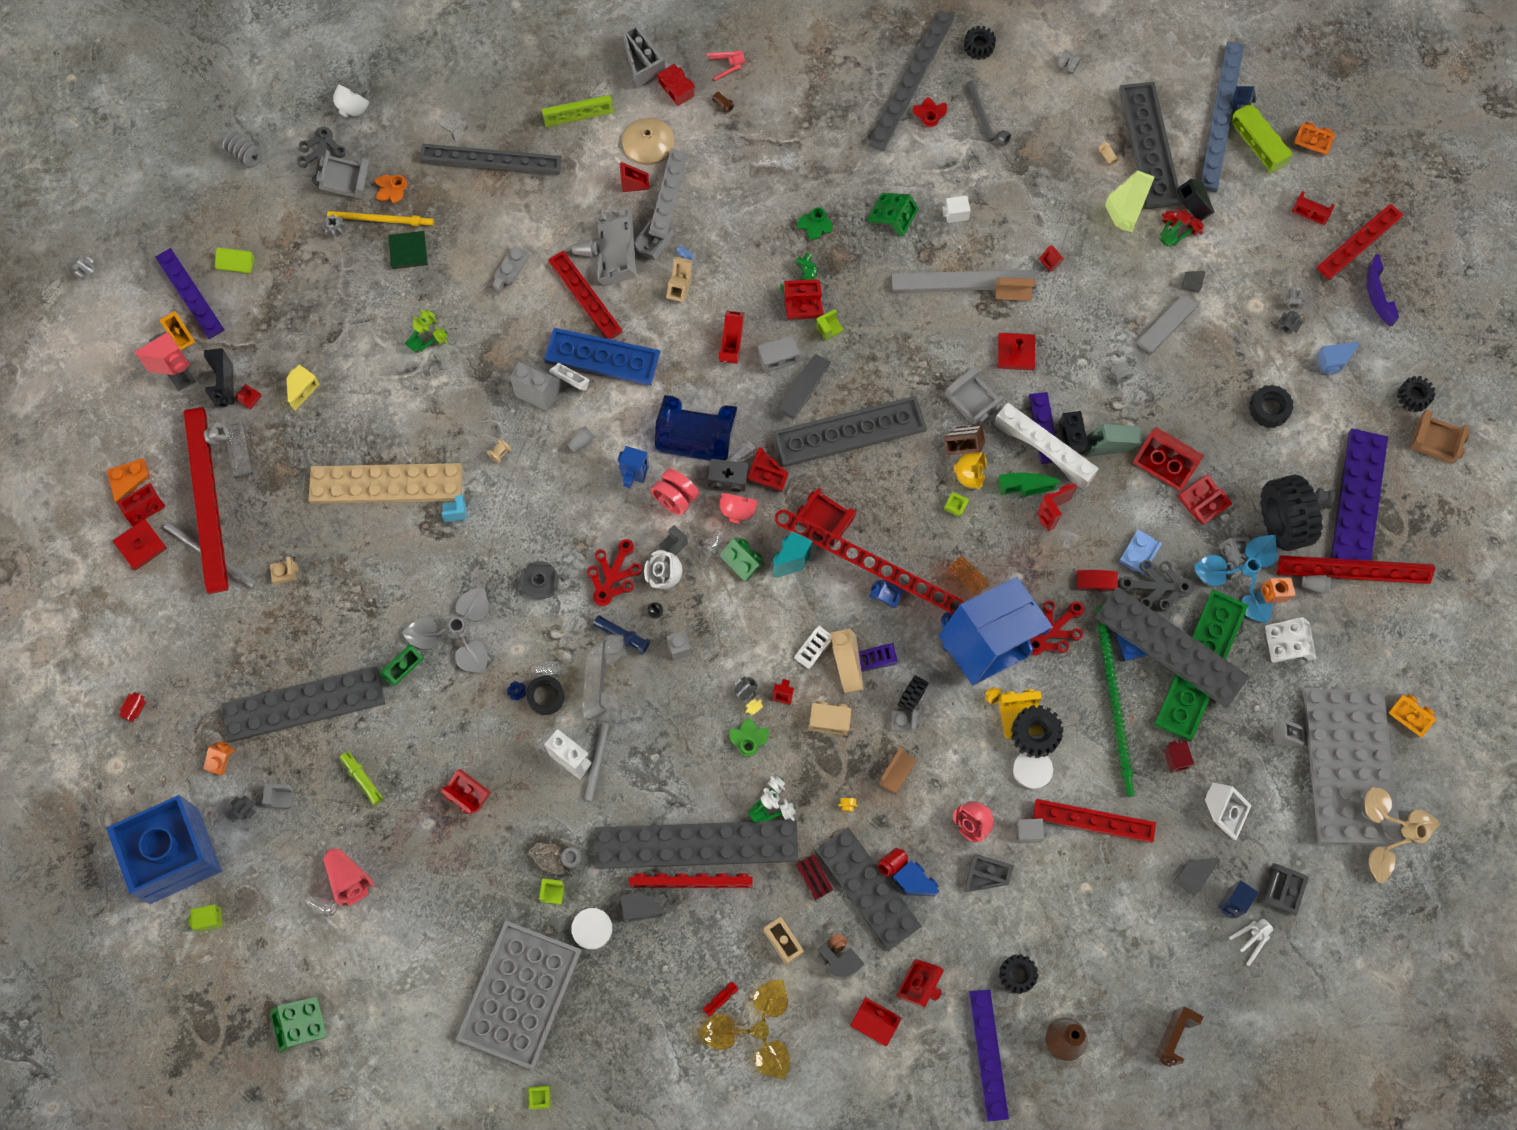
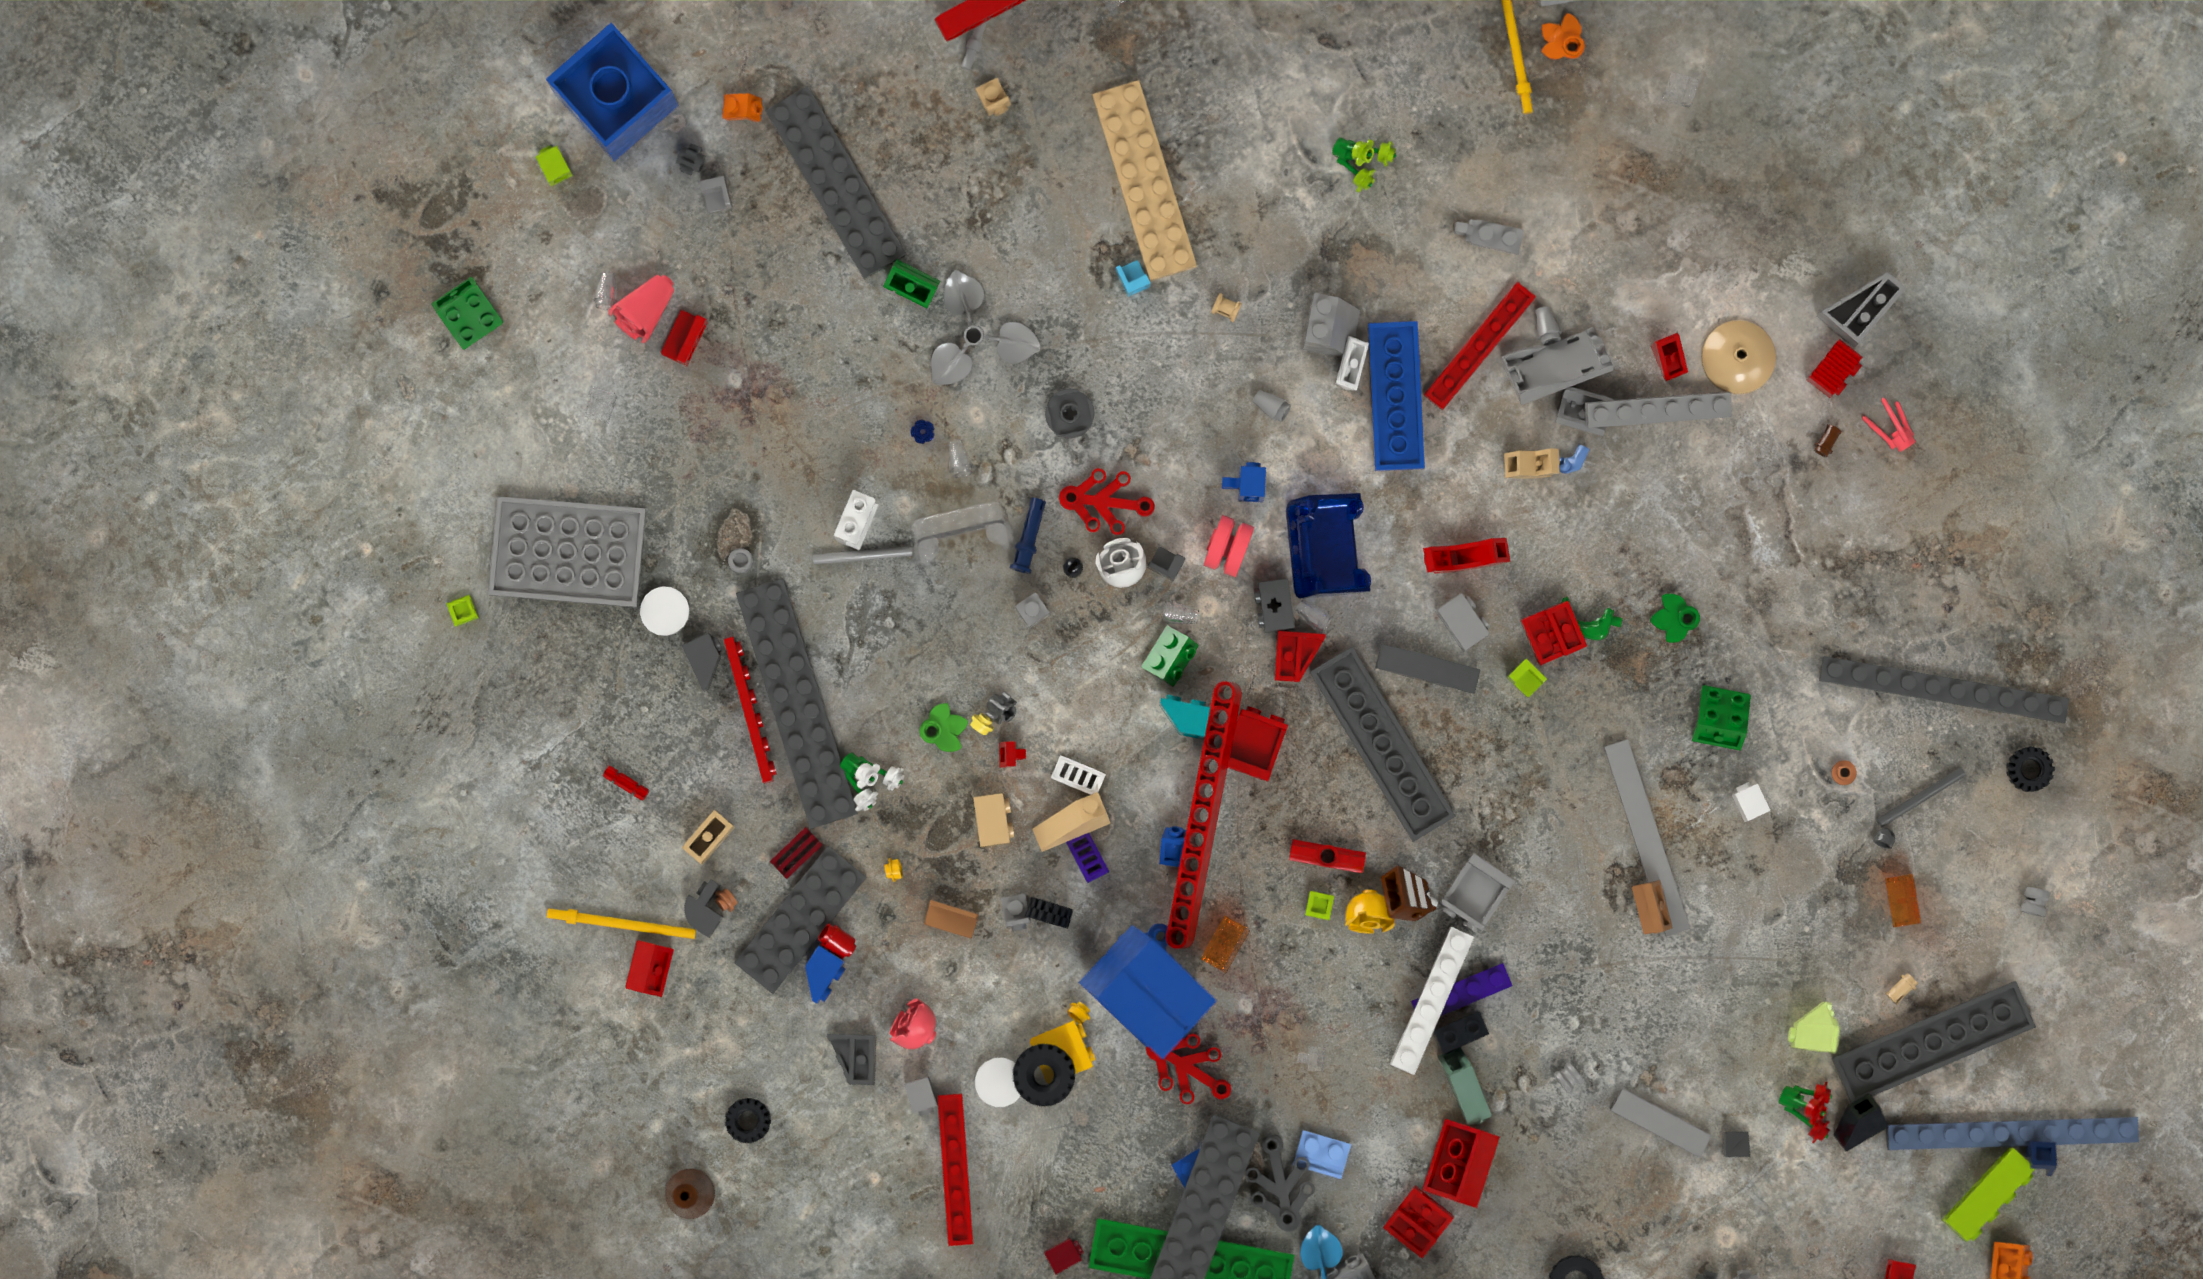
camera: 75 degrees right, 15 degrees up
light yellow slope [287,365,320,411] -> none
lime pin [339,751,384,806] -> none
dark green tile [388,231,428,269] -> none
dark grey plate [419,143,562,175] -> none
red bracket [440,769,491,814] -> none
black tyre [526,676,565,715] -> none
lime panel [539,879,565,905] -> none
lime fence [542,95,614,127] -> none
clear yellow plant [698,980,790,1079] -> none
coral cylinder [719,493,758,524] -> none
red tile [896,959,944,1008] -> none
red plate [913,97,947,127] -> none
dark purple plate [969,989,1009,1122] -> none
green slope [997,472,1060,498] -> none
red tile [998,333,1035,371] -> none
red bracket [1037,483,1078,531] -> none
red tile [1039,245,1064,272] -> none
red slope [1077,570,1118,592] -> none
green hose [1096,606,1135,798] -> none
none -> yellow bar [547,908,696,939]
none -> red panel [661,310,708,366]
none -> red piece [1289,839,1366,874]
none -> nougat plate [1831,760,1857,785]
none -> clear orange hinge [1885,874,1922,928]

